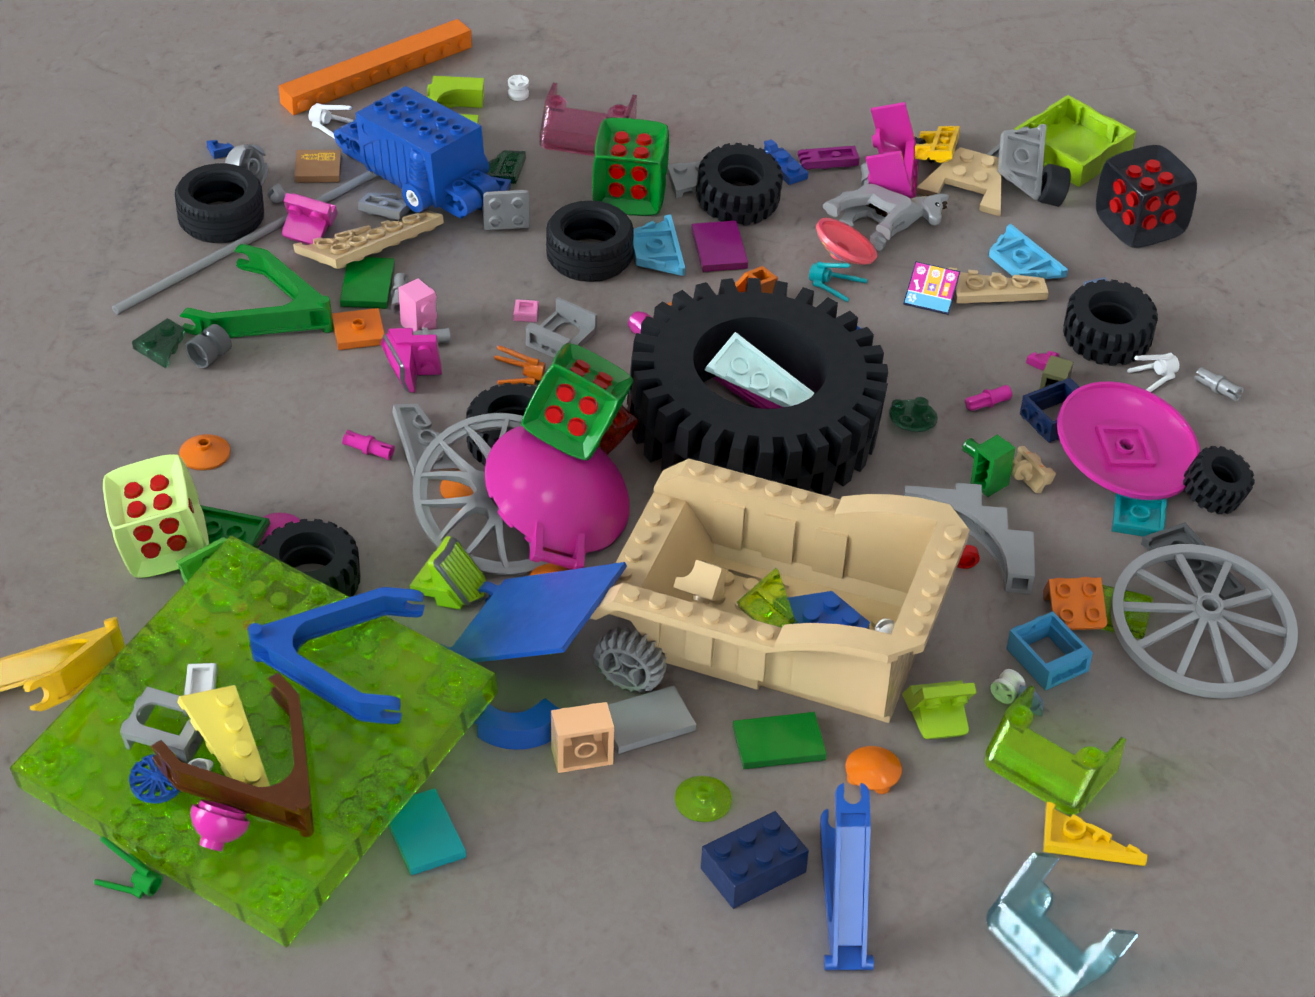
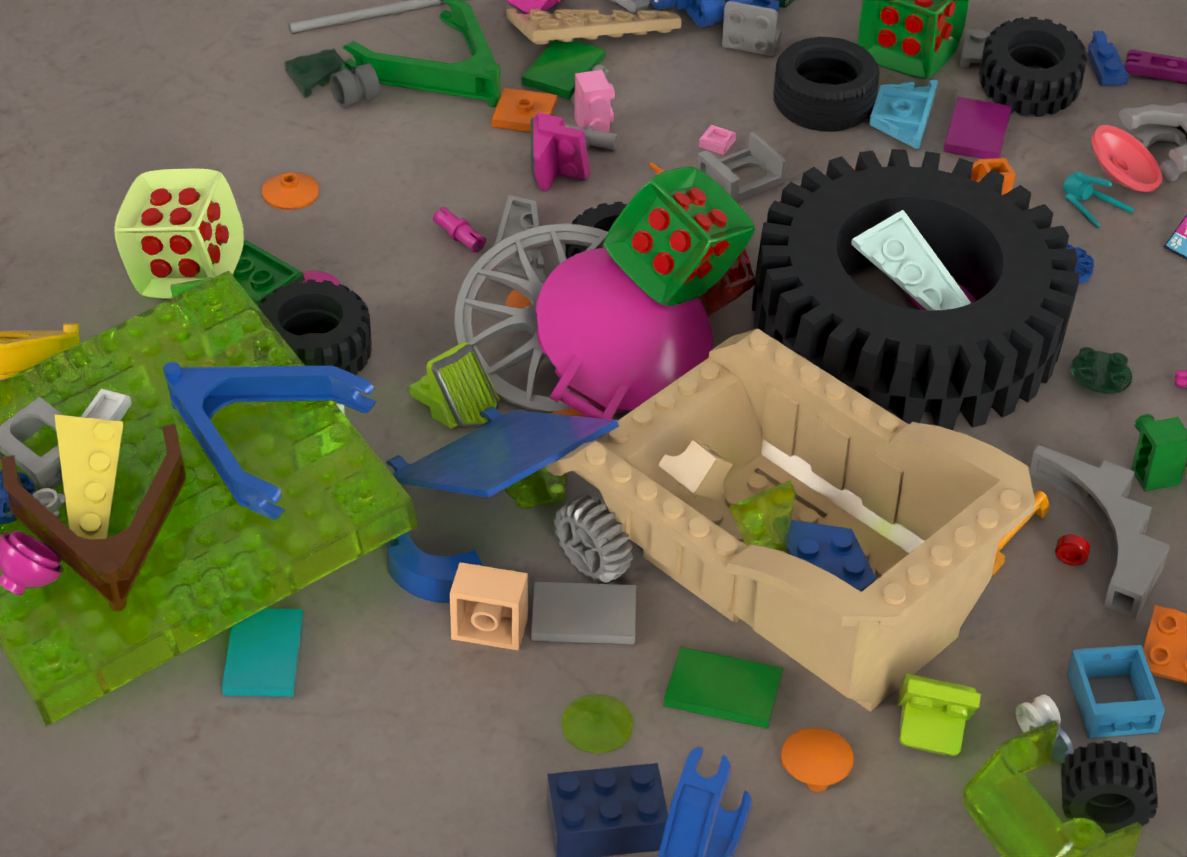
camera: 25 degrees right, 0 degrees up
none -> black tyre [1061,741,1158,834]

